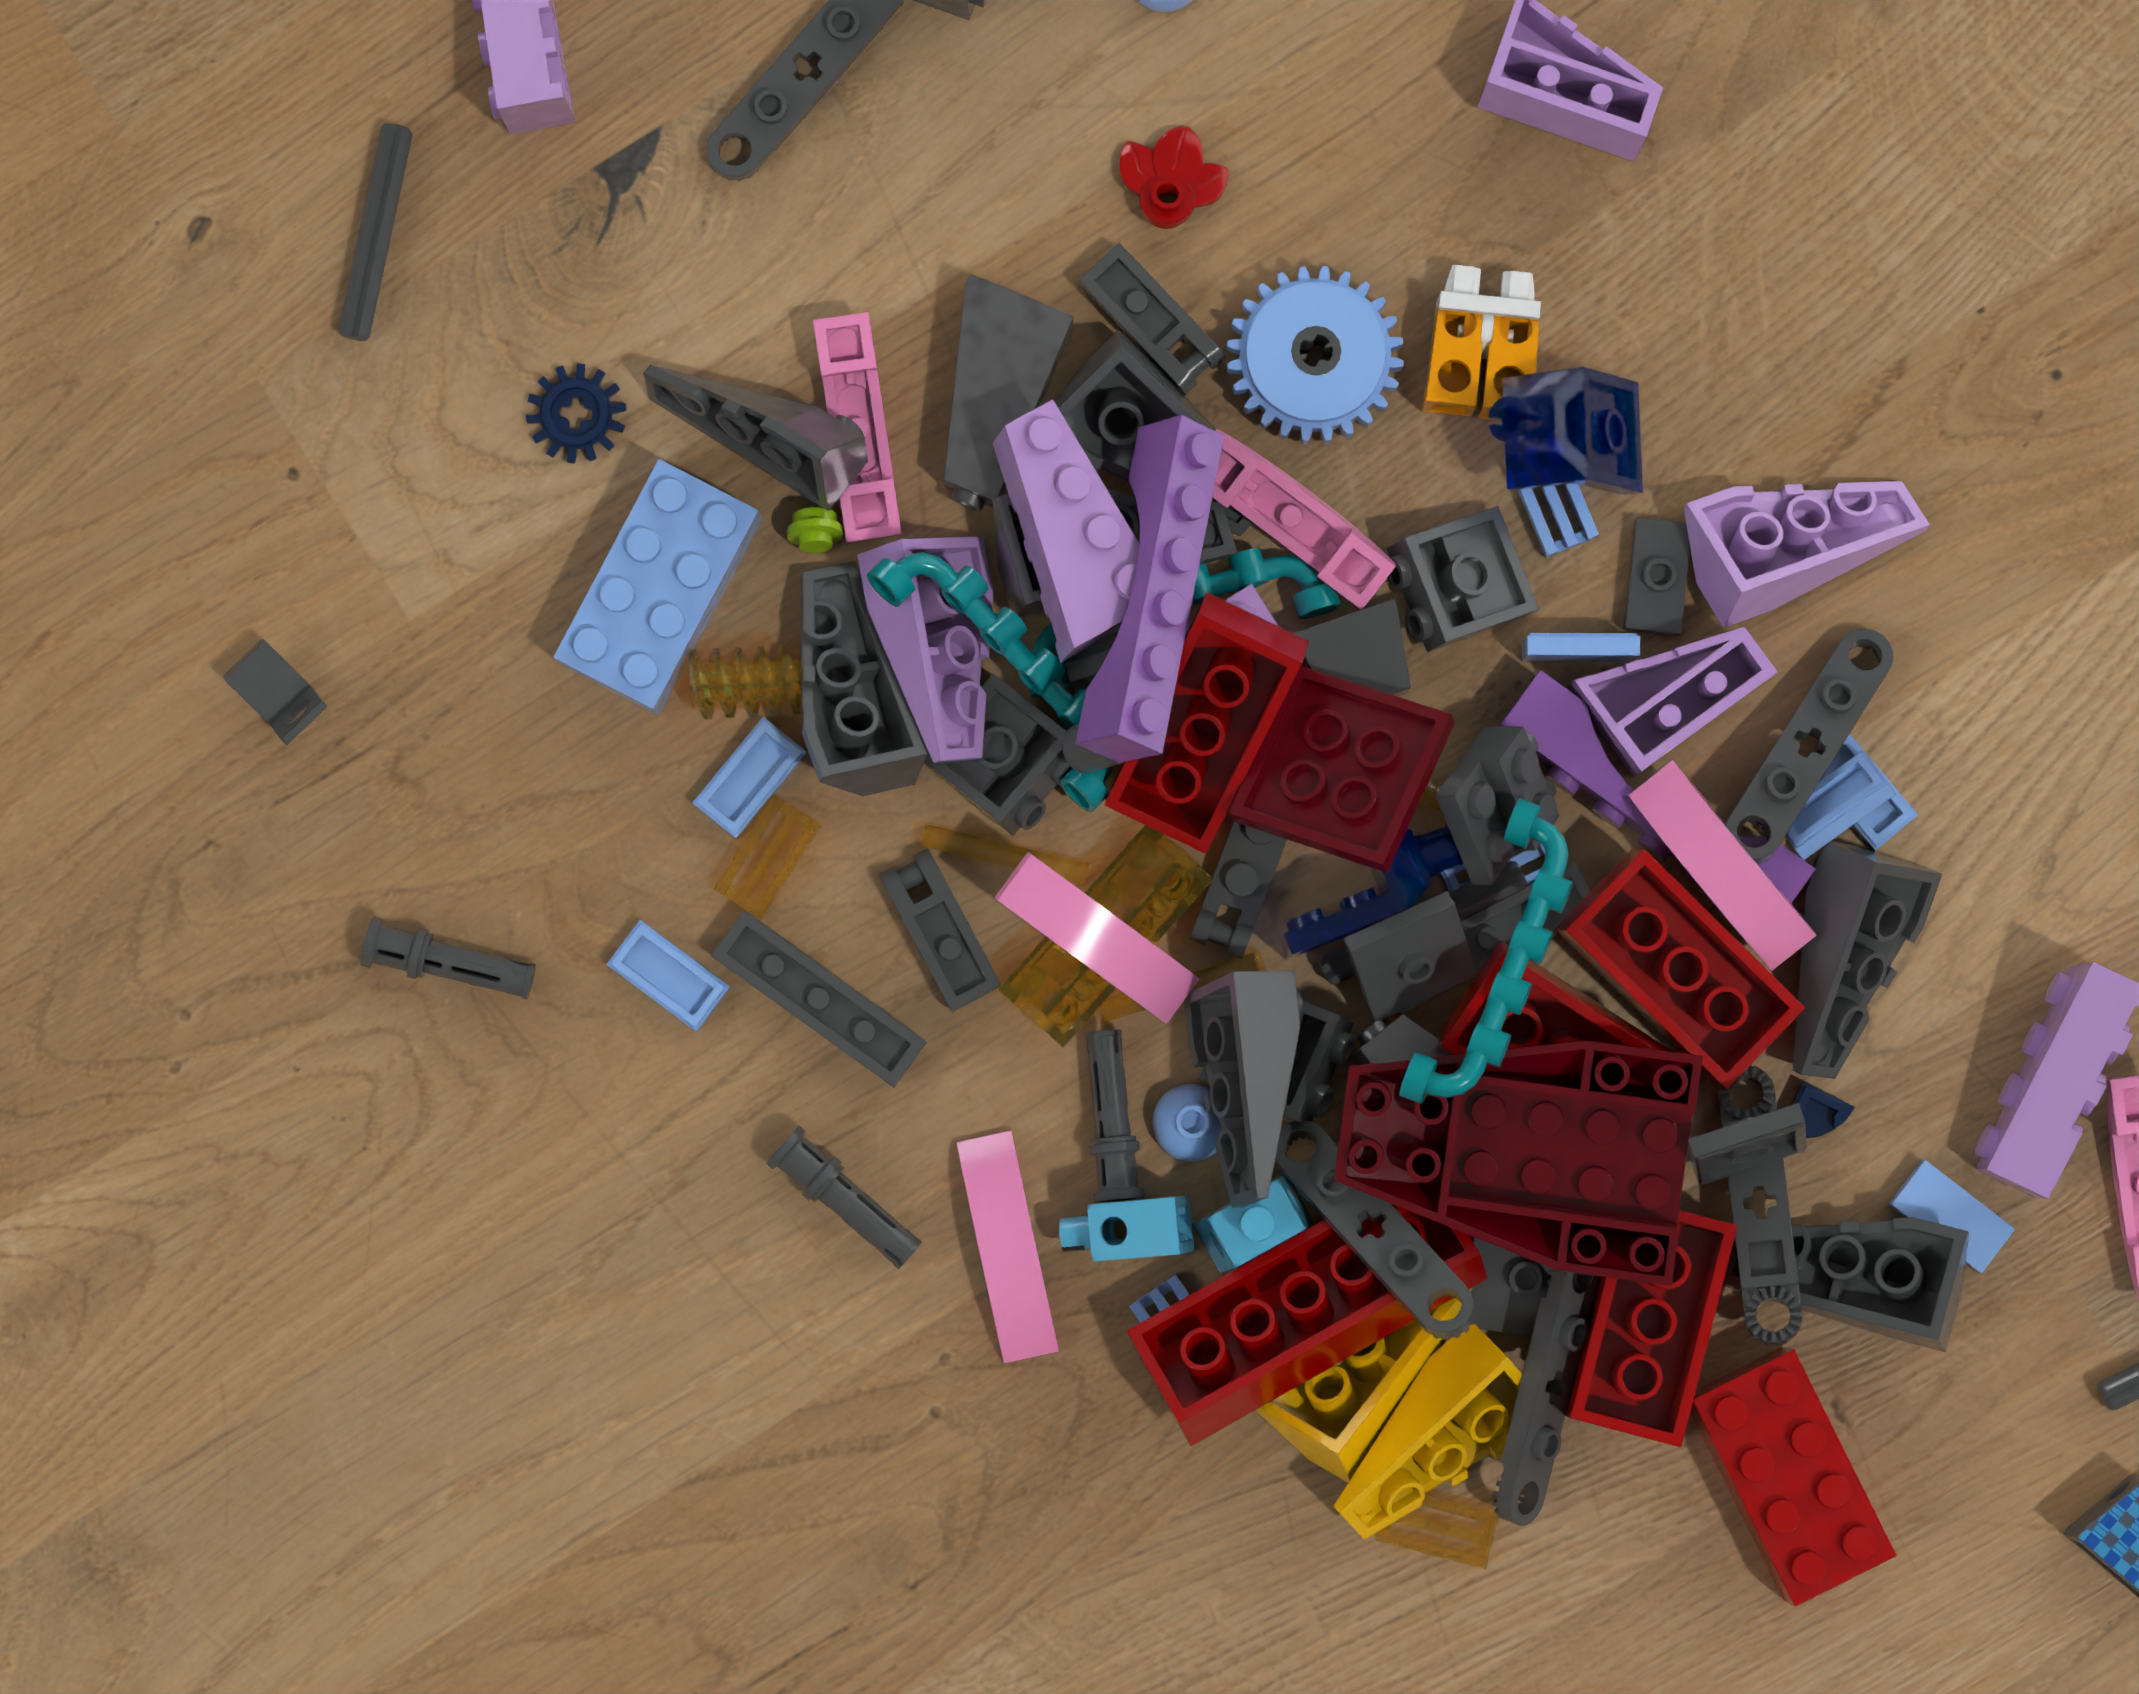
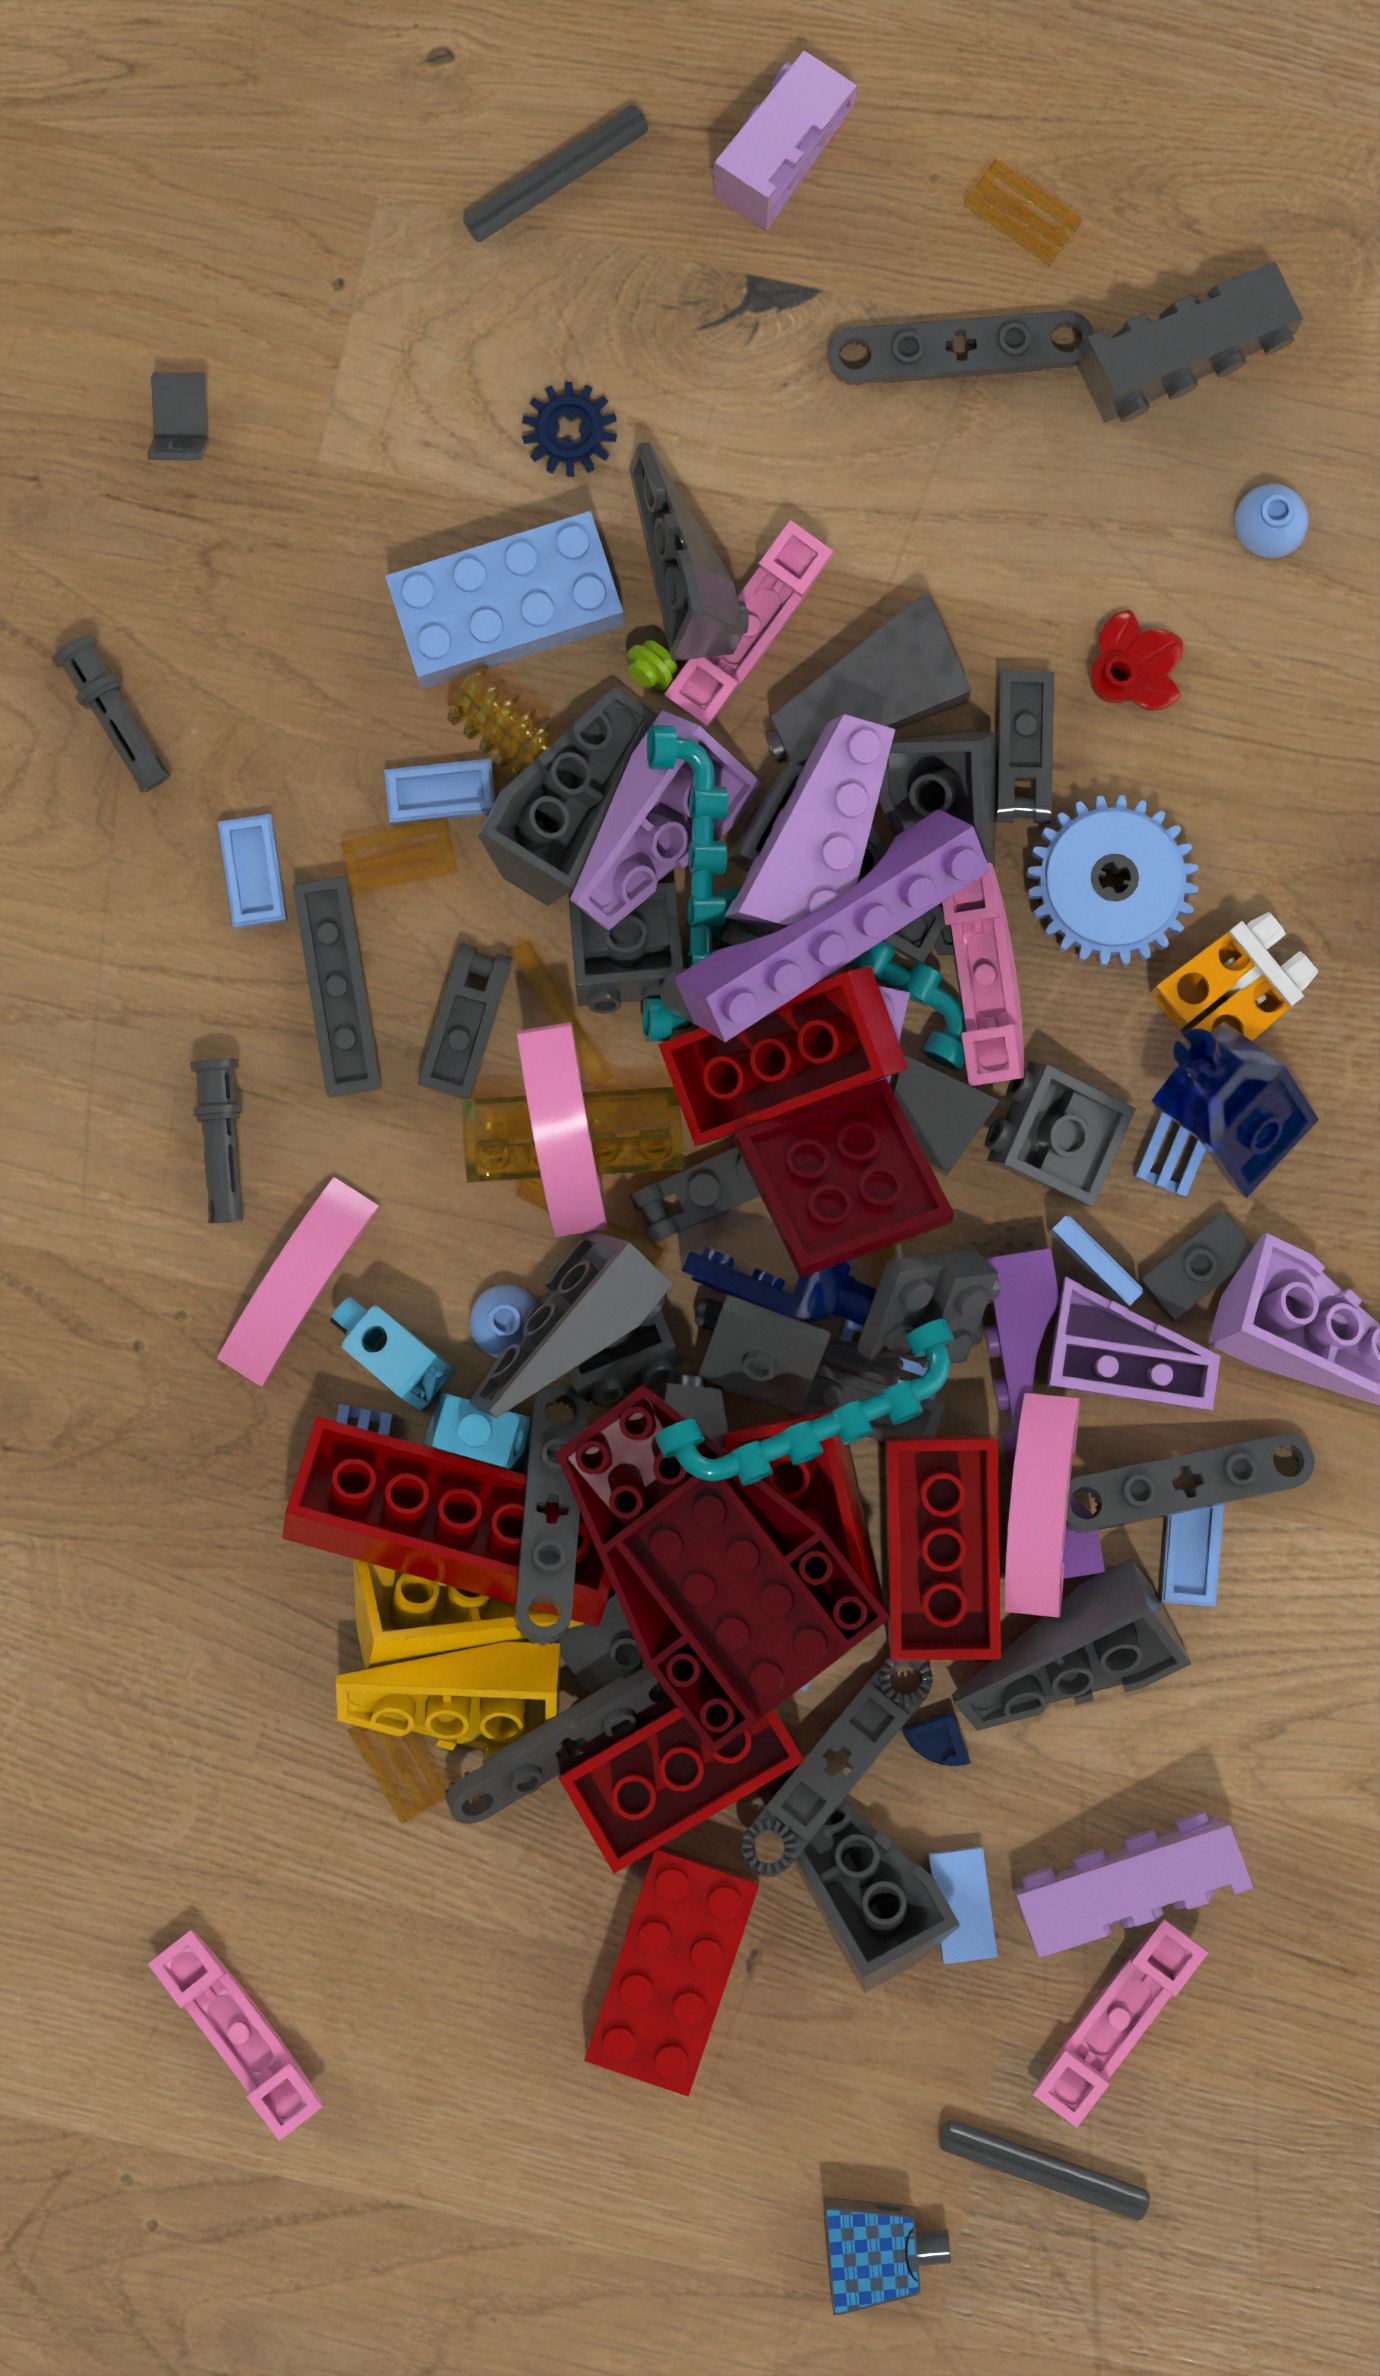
camera: 50 degrees right, 0 degrees up
dark grey pin [1085,1029,1145,1202] -> none
dark grey plate [1688,1103,1807,1185] -> none
light blue tile [1786,750,1896,860] -> none

